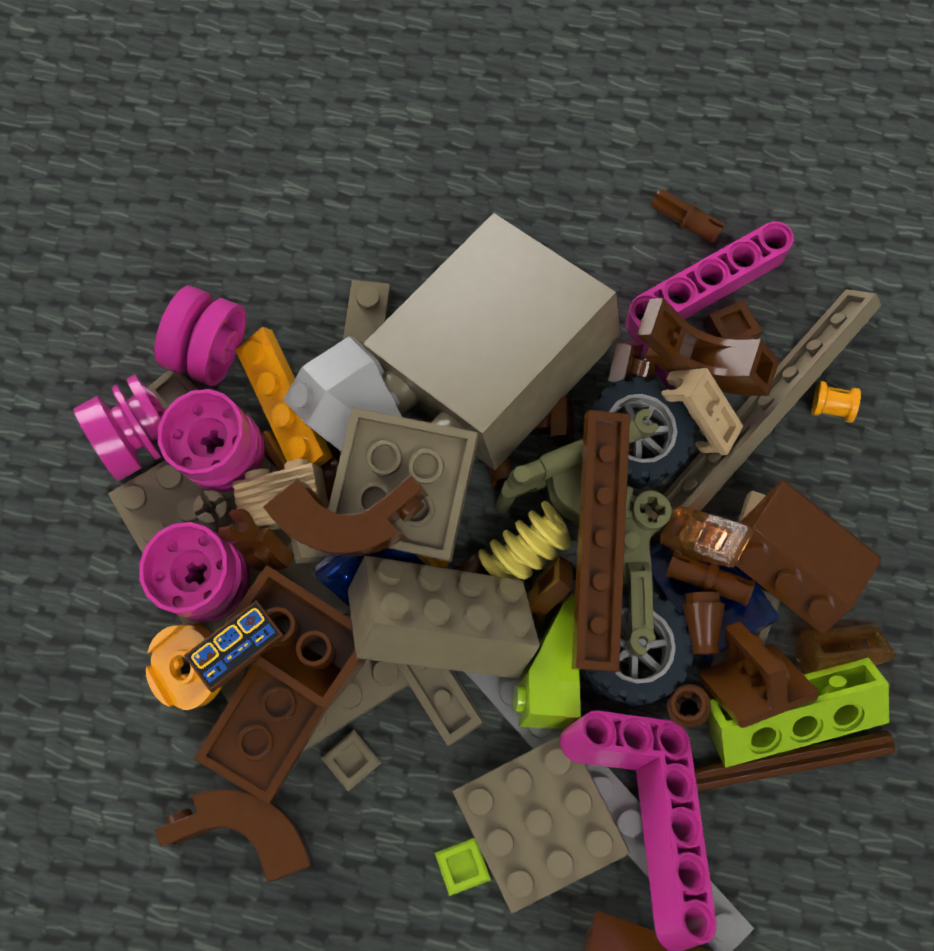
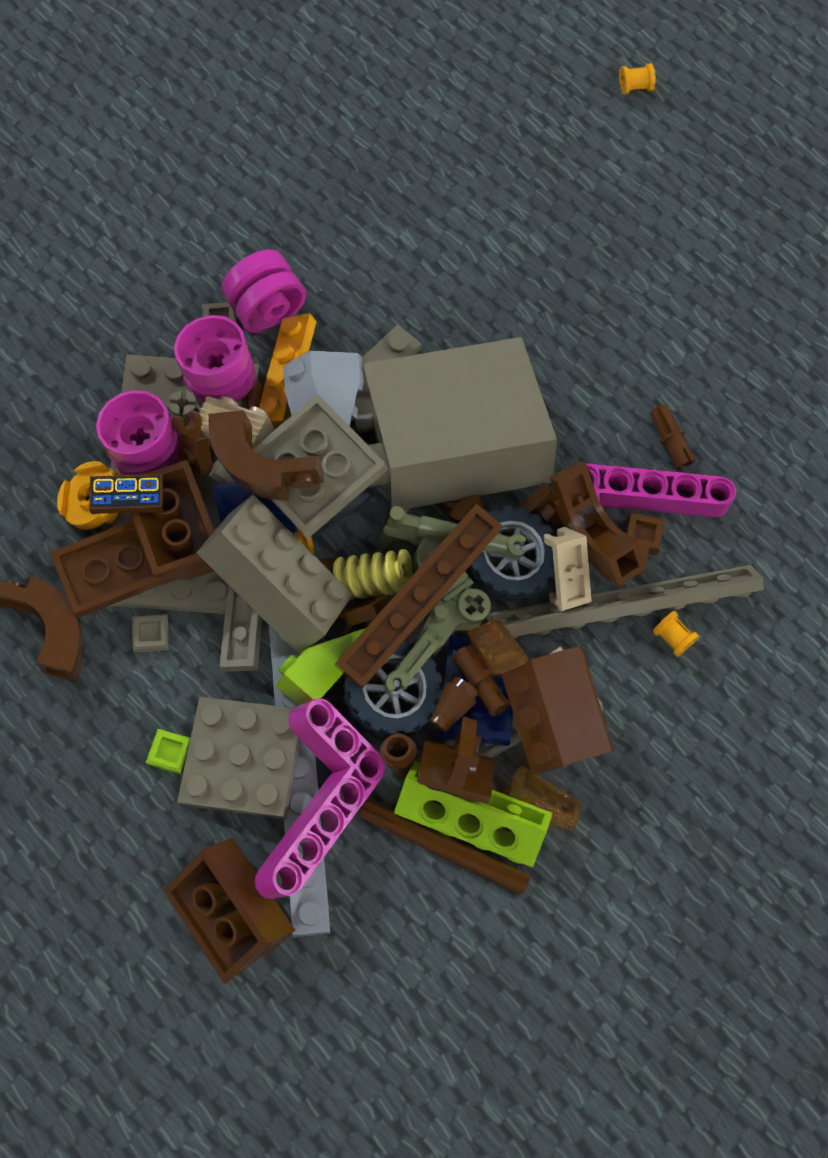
camera: 30 degrees right, 5 degrees down
dark pink wheel [73,374,165,481] -> none

